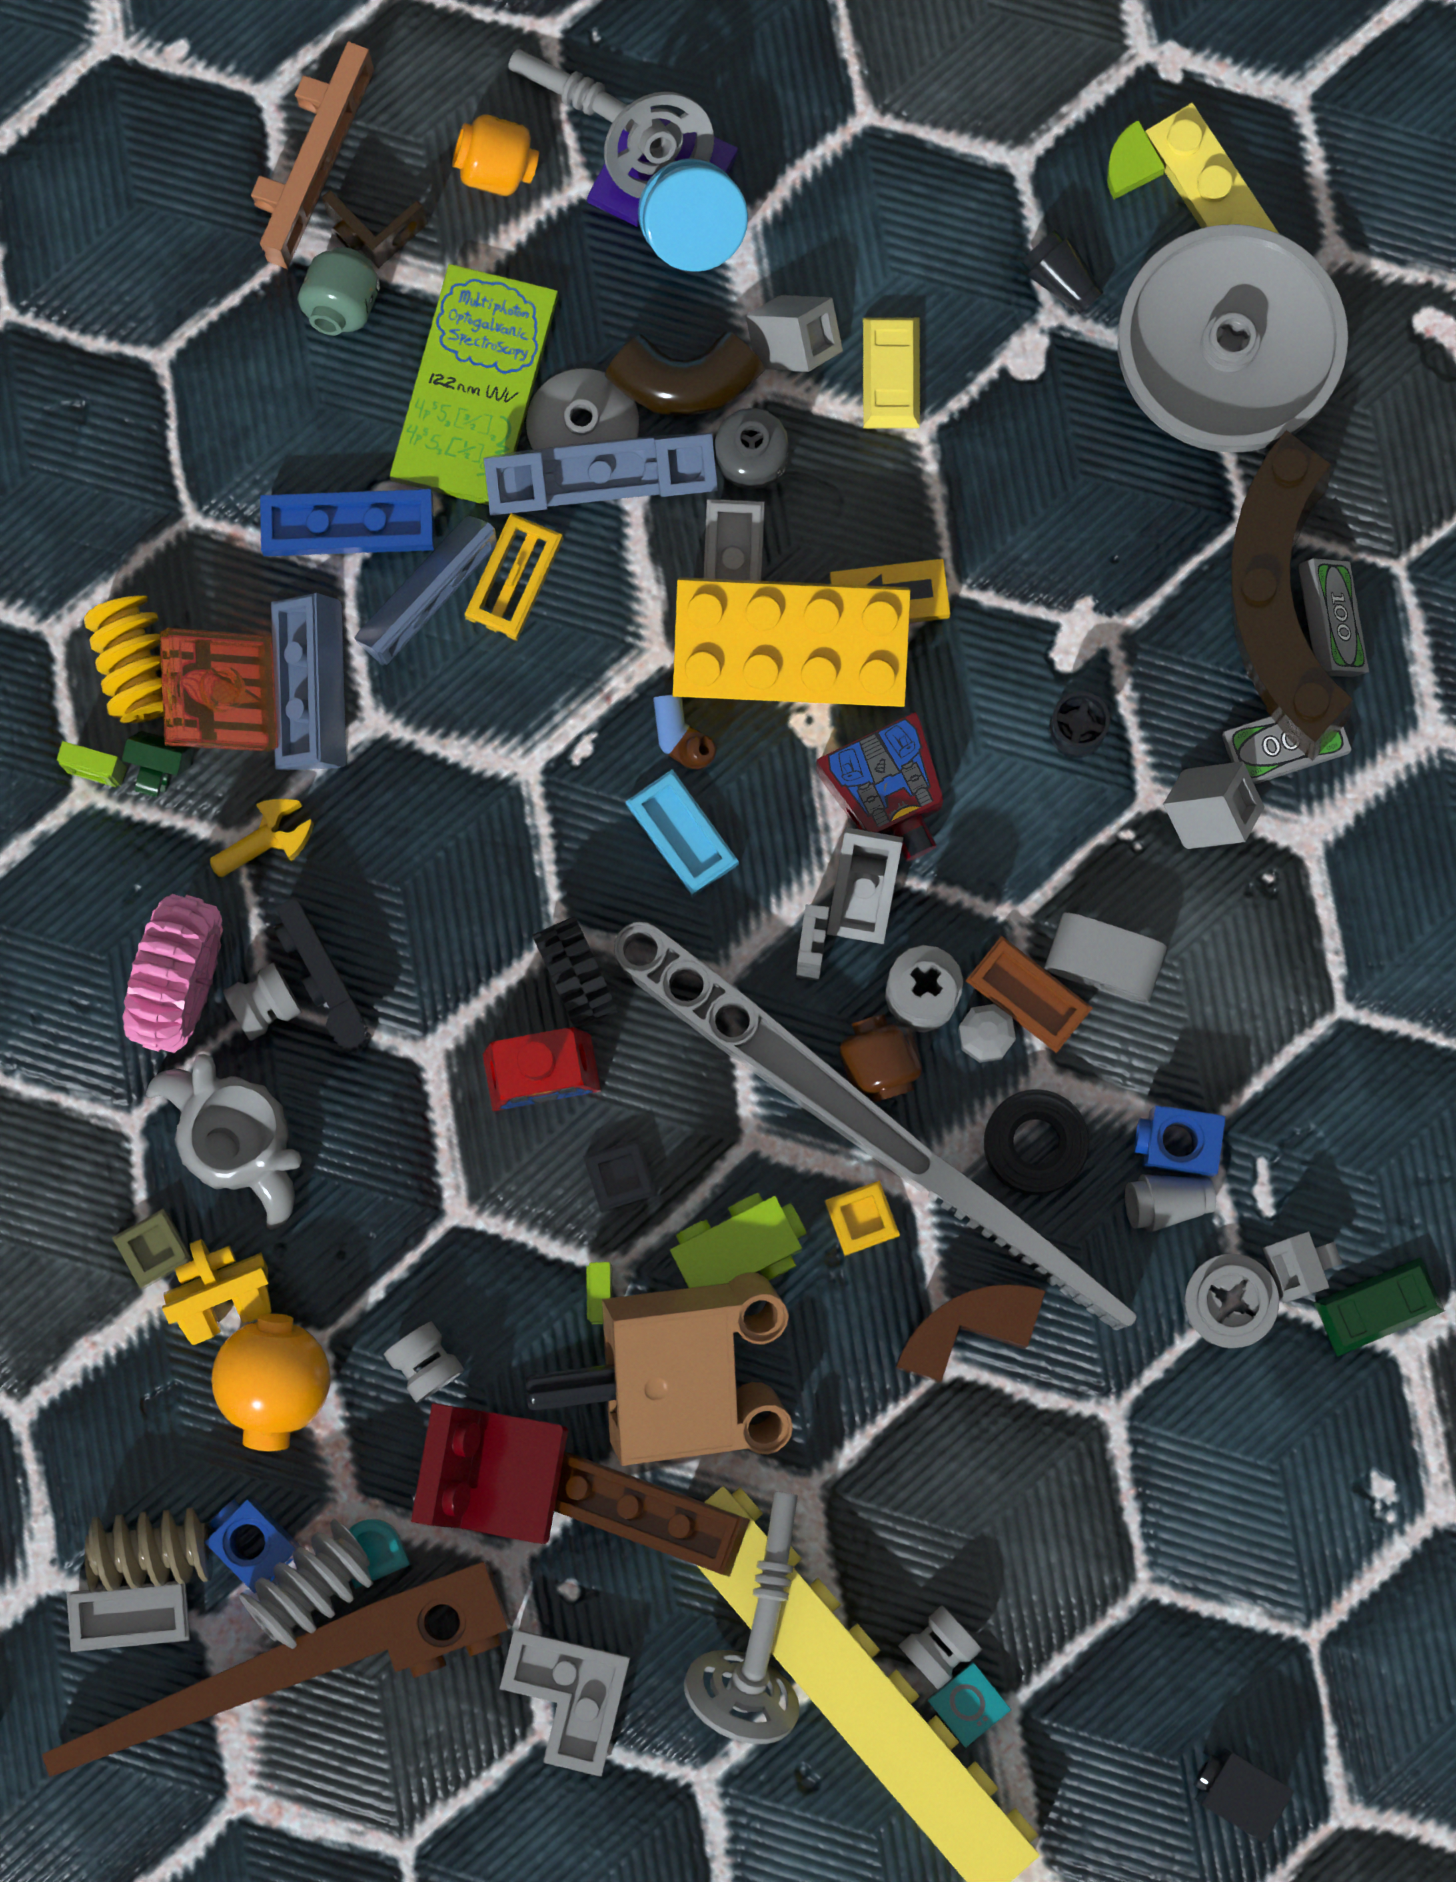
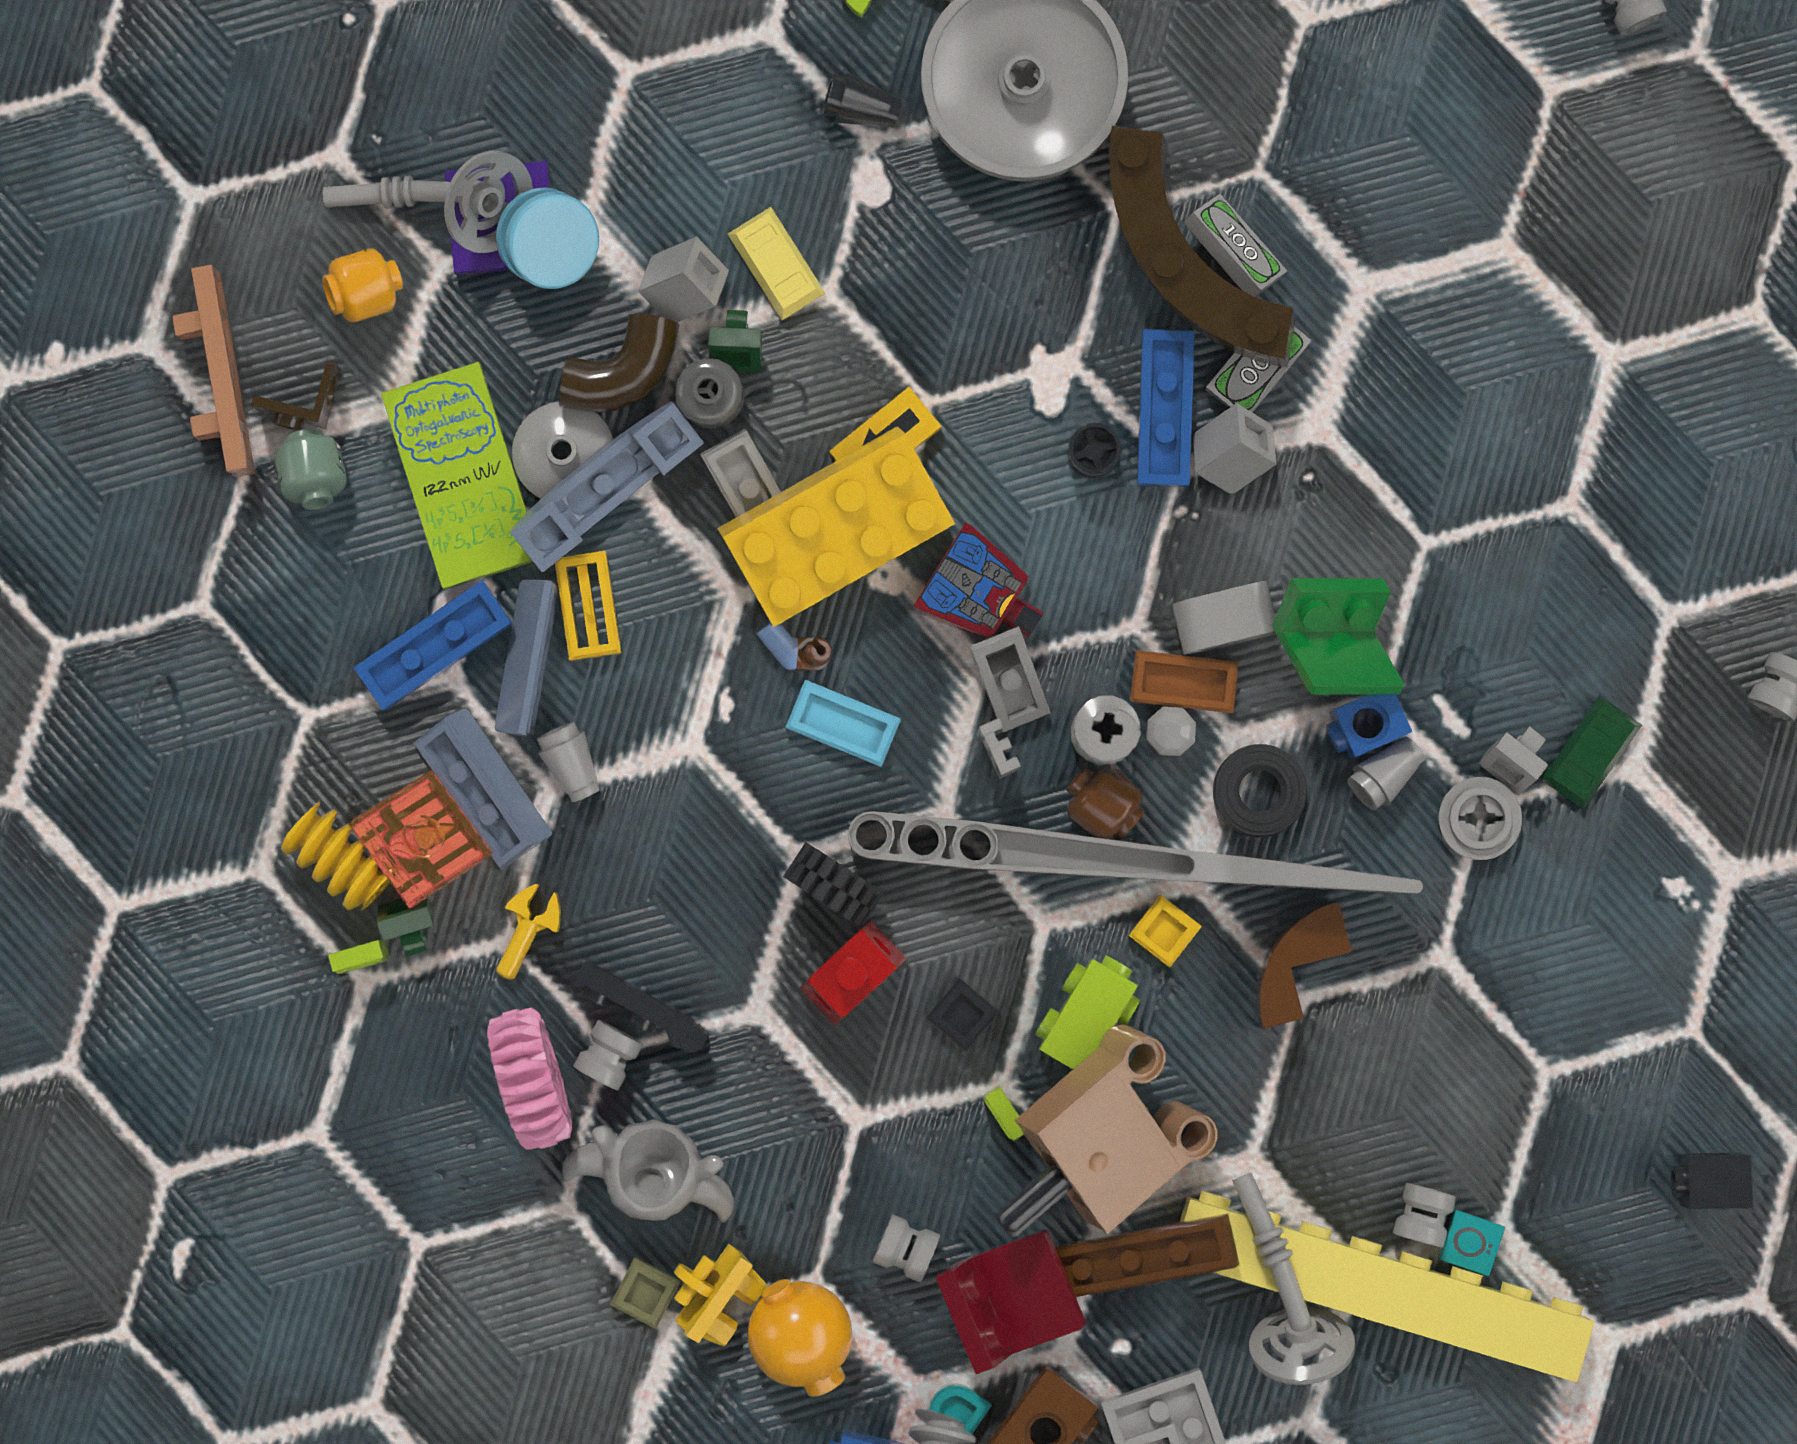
camera: 30 degrees left, 5 degrees up
none -> light grey cone [537,721,600,803]
none -> dark green tile [708,310,762,373]
none -> blue plate [1137,329,1195,488]
none -> green bracket [1272,578,1404,695]

